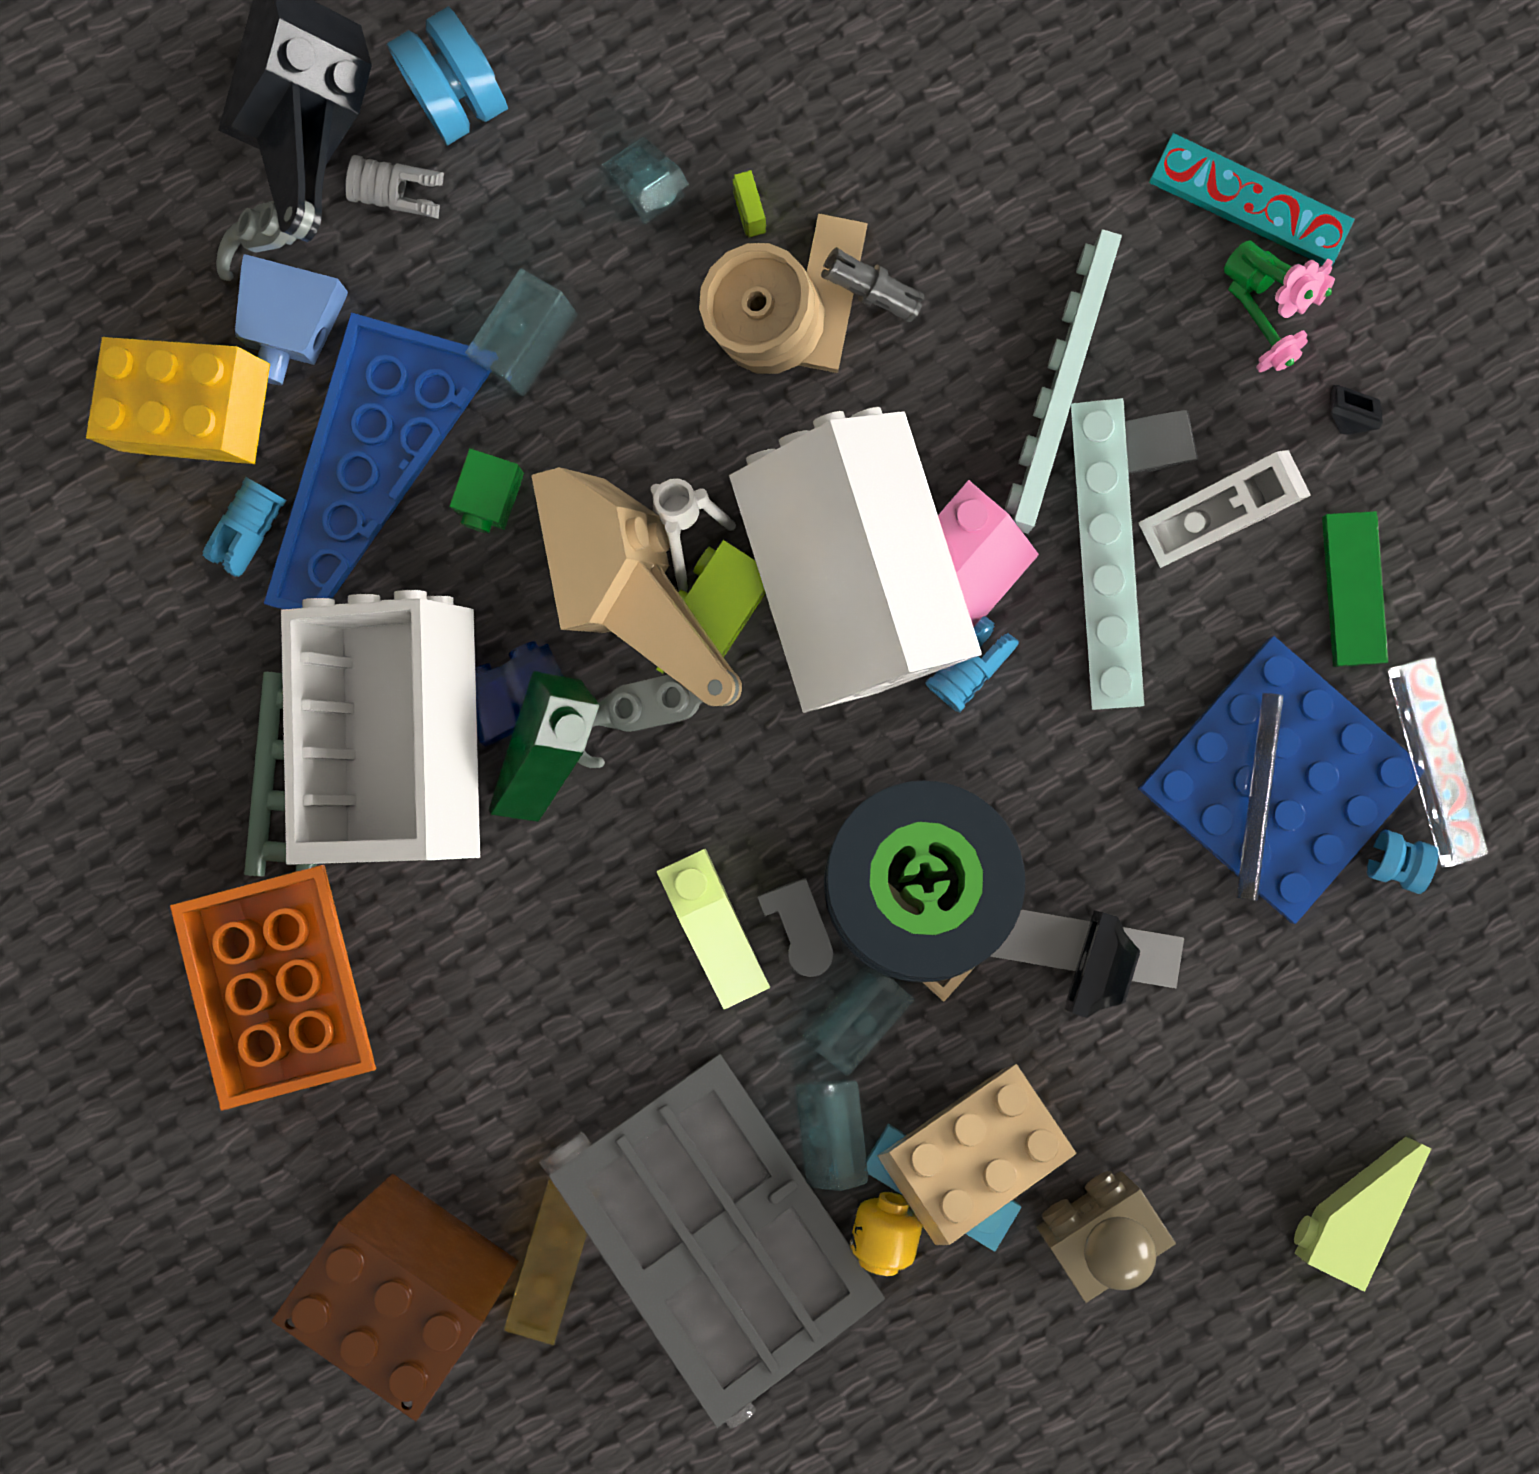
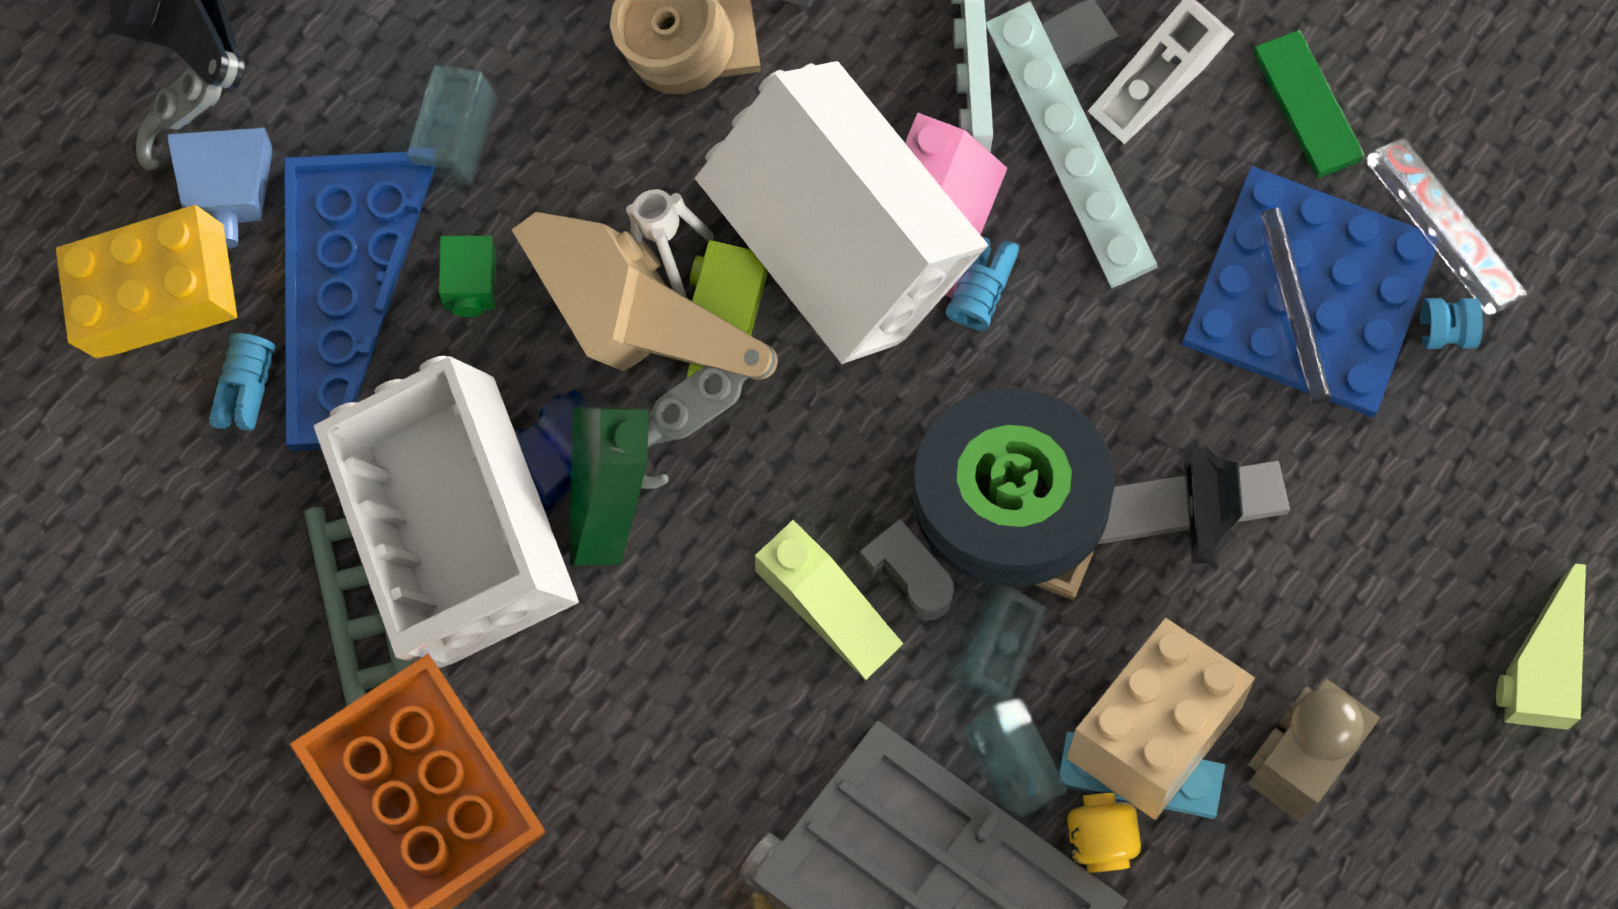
camera: 20 degrees left, 15 degrees down
light grey hinge [346,155,444,219] -> none

